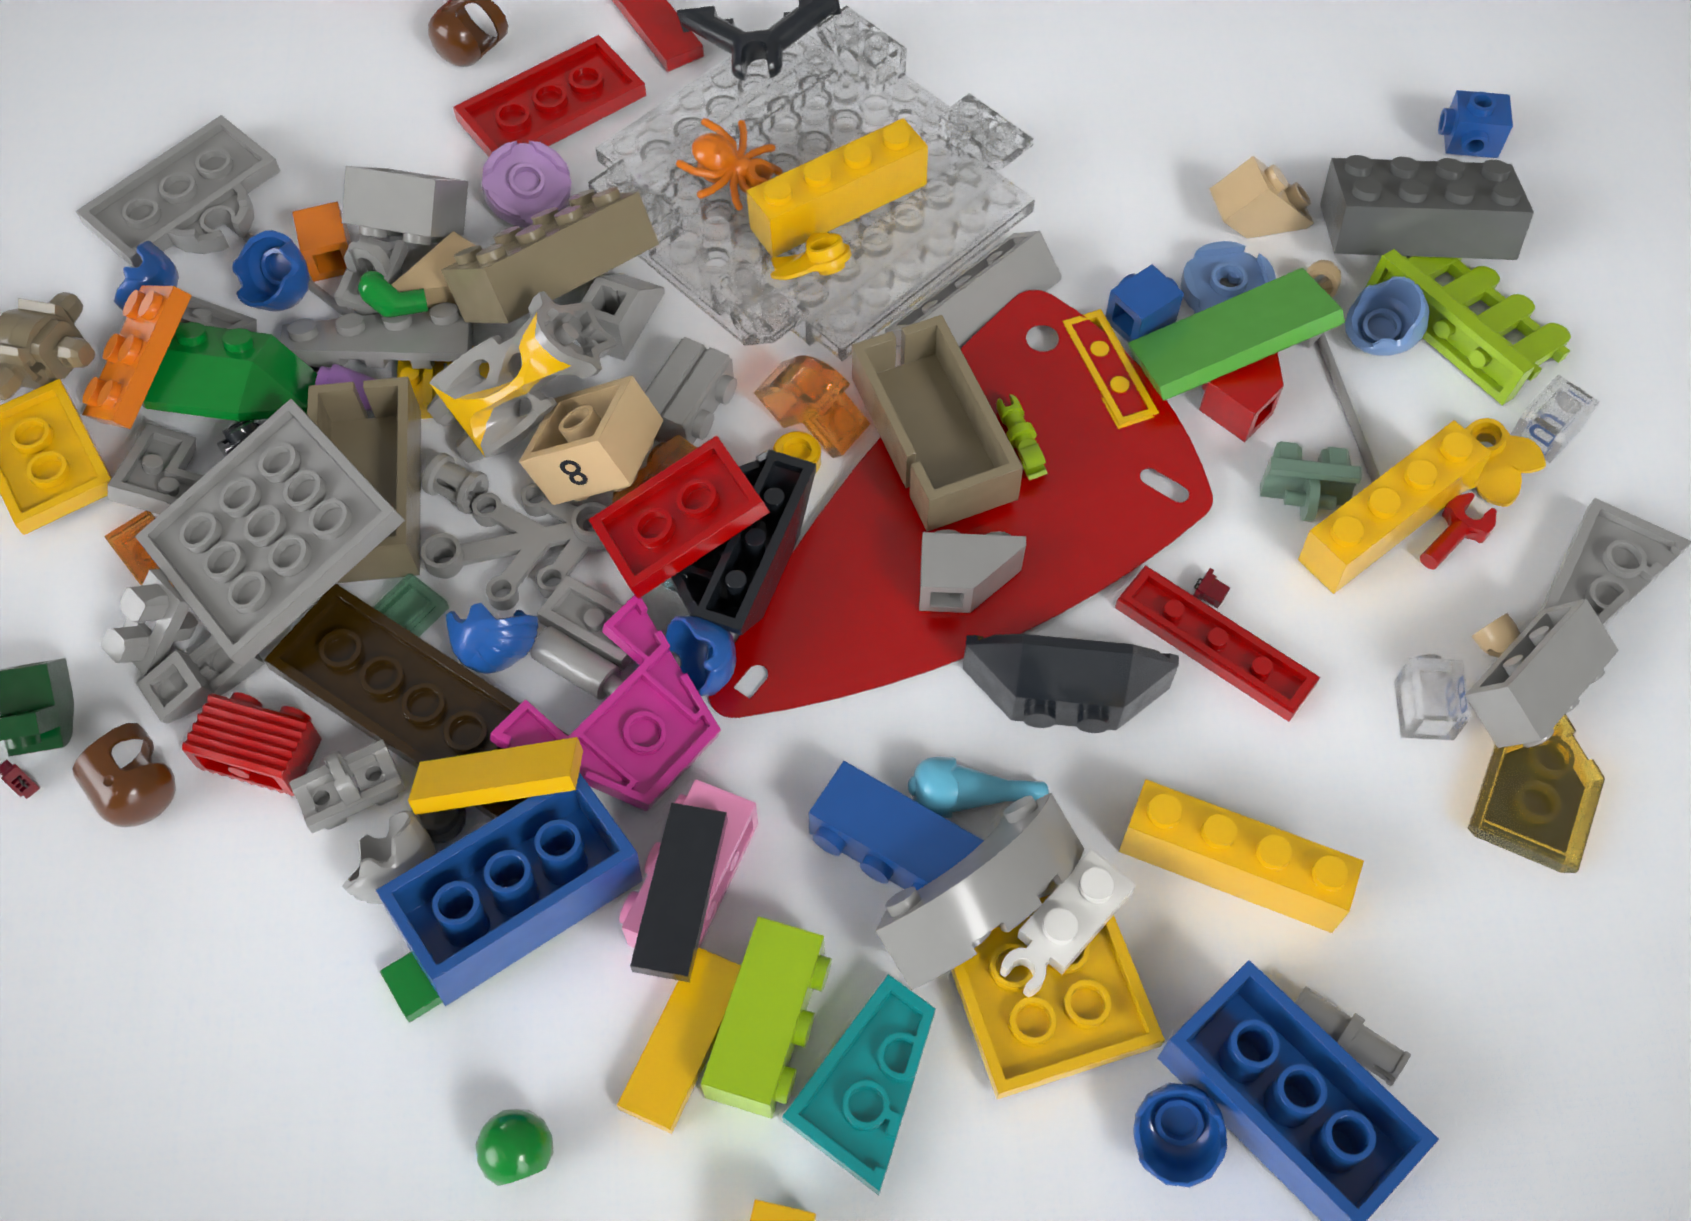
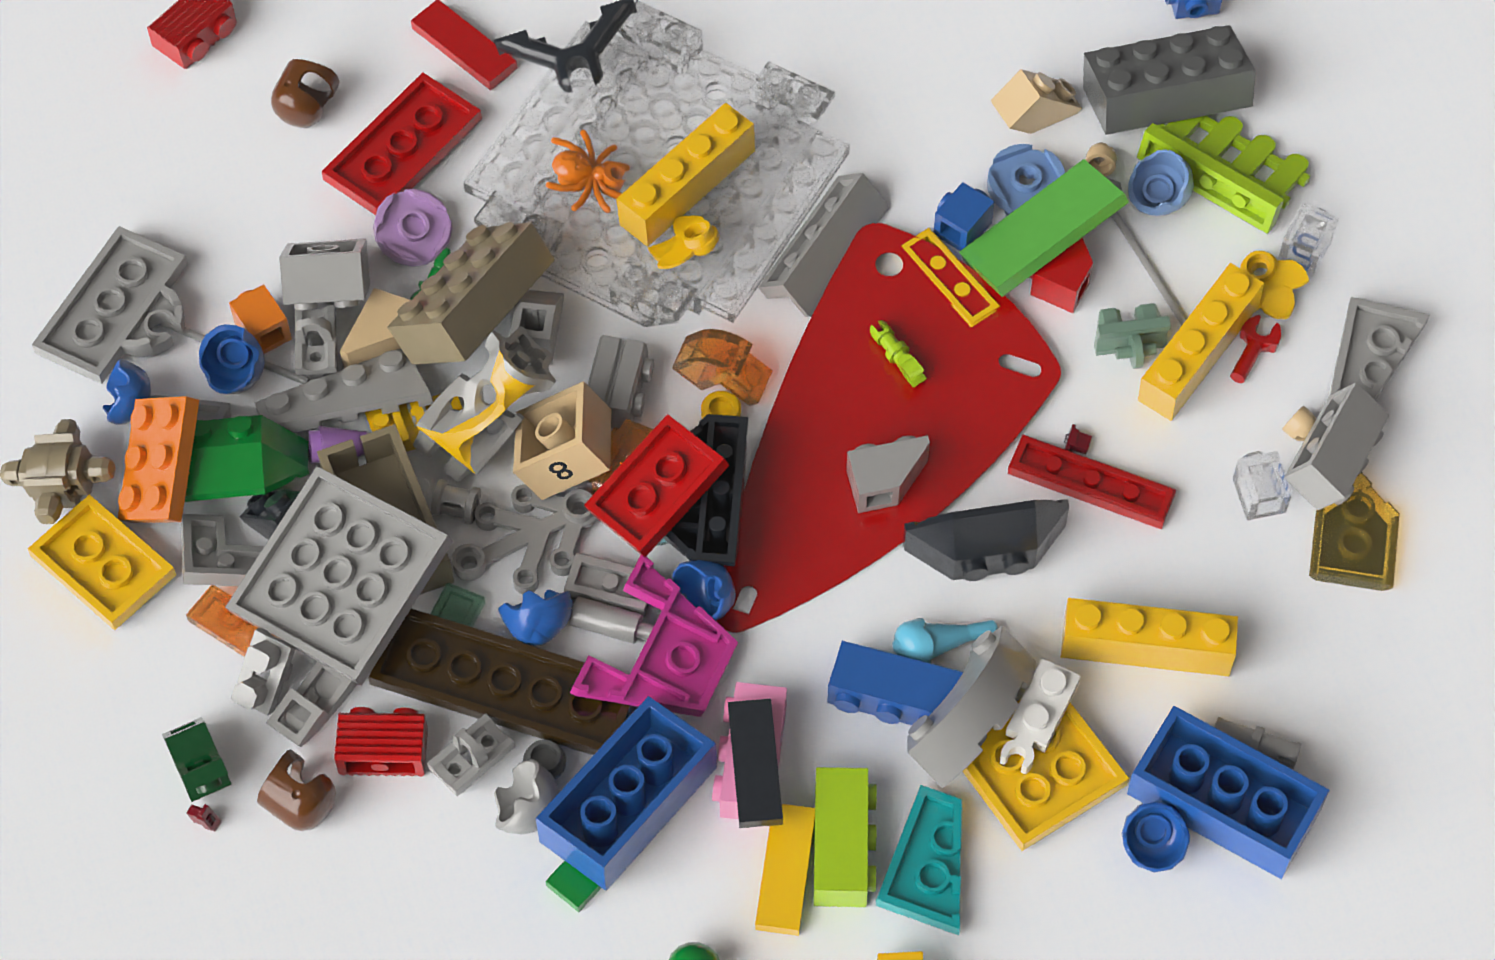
camera: 15 degrees left, 0 degrees up
green arm [358,271,429,318] -> none
yellow tile [408,737,583,815] -> none
dark tan piece [852,315,1023,532] -> none

